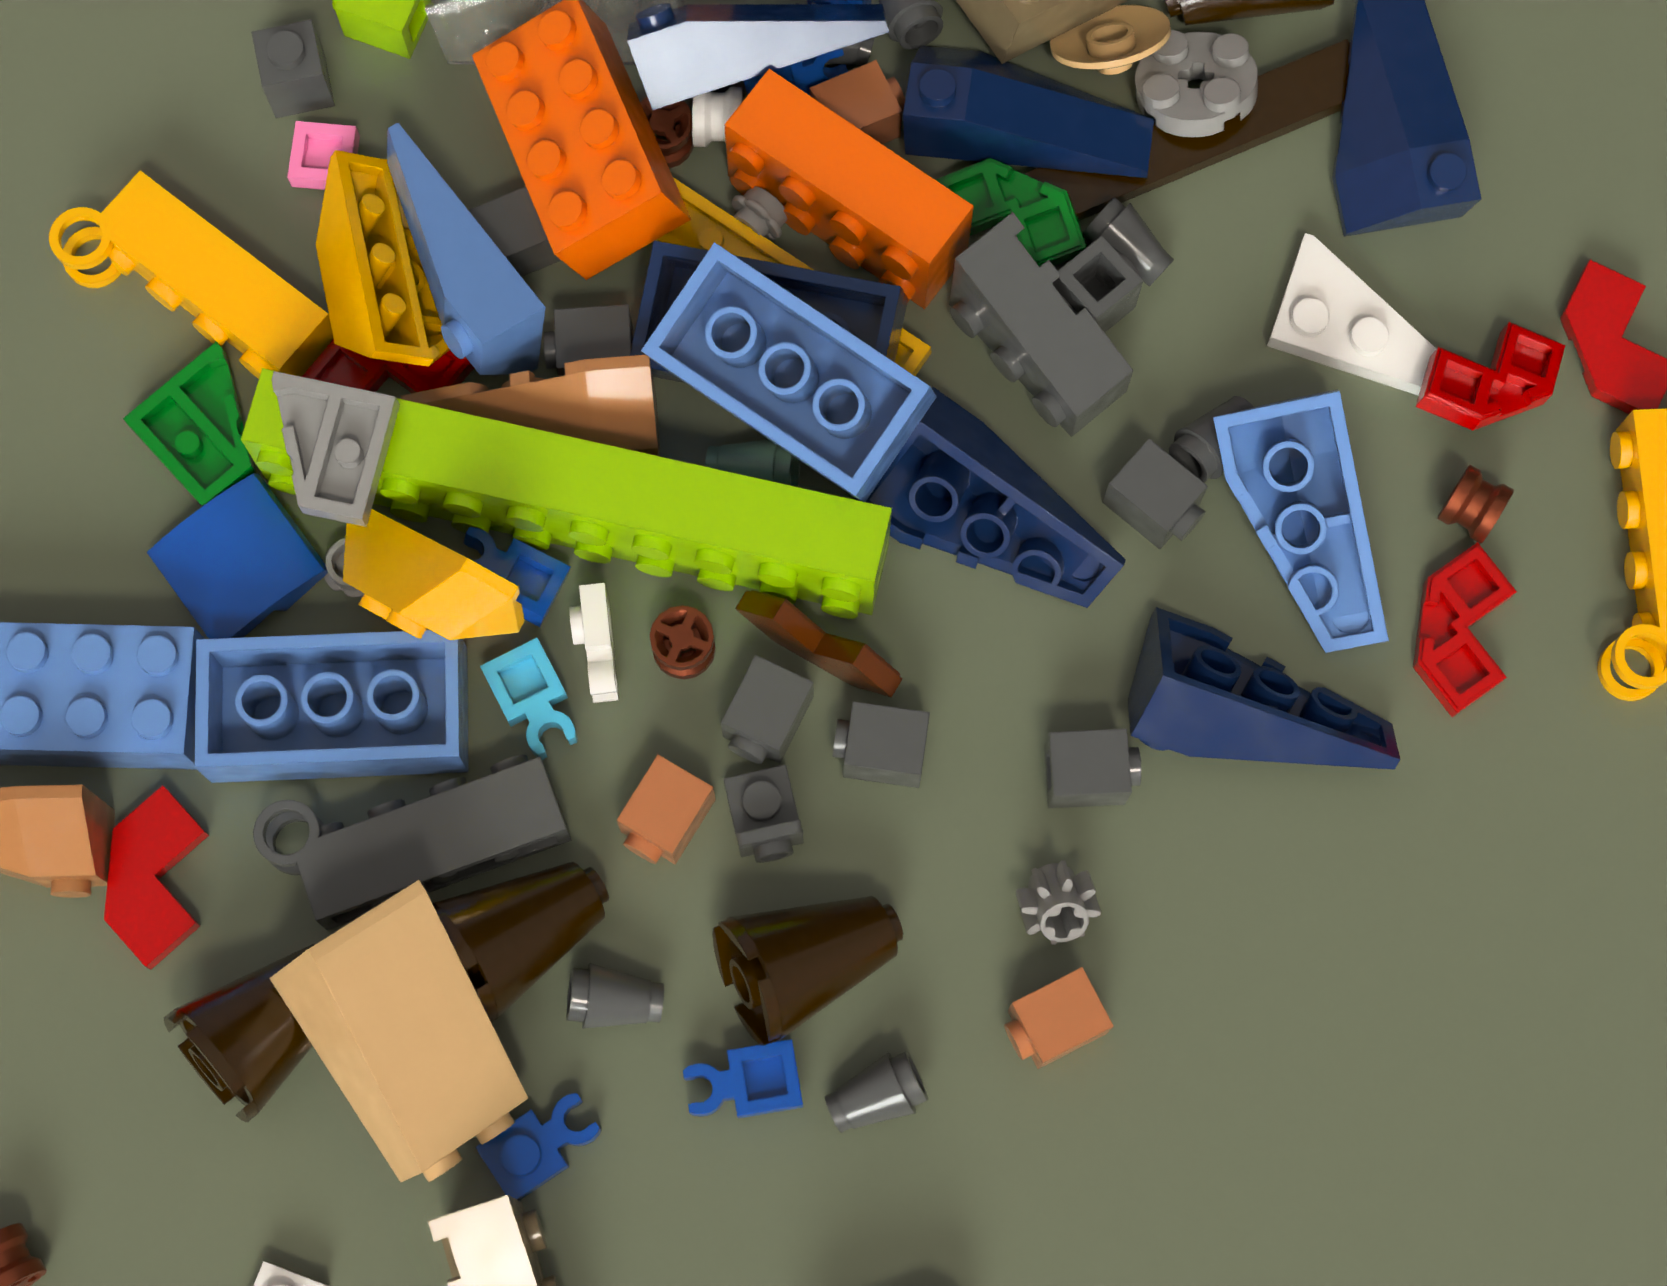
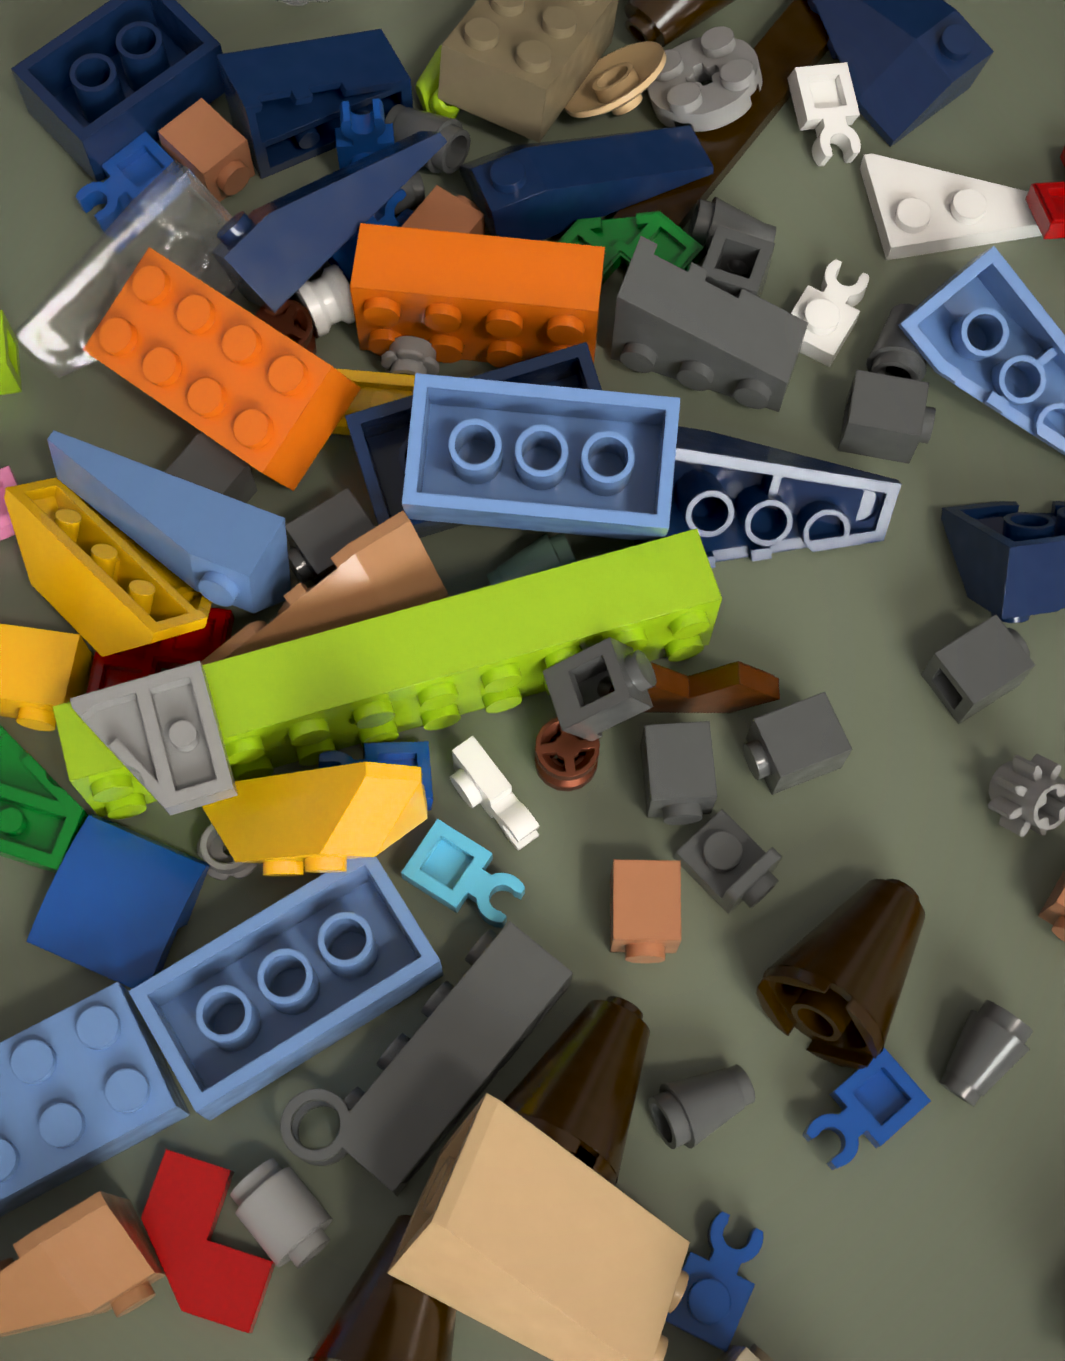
camera: 30 degrees left, 5 degrees down
none -> light grey brick [230,1158,333,1269]
none -> dark grey brick [542,637,657,741]
none -> white plate [787,62,861,166]
none -> white plate [791,259,869,367]

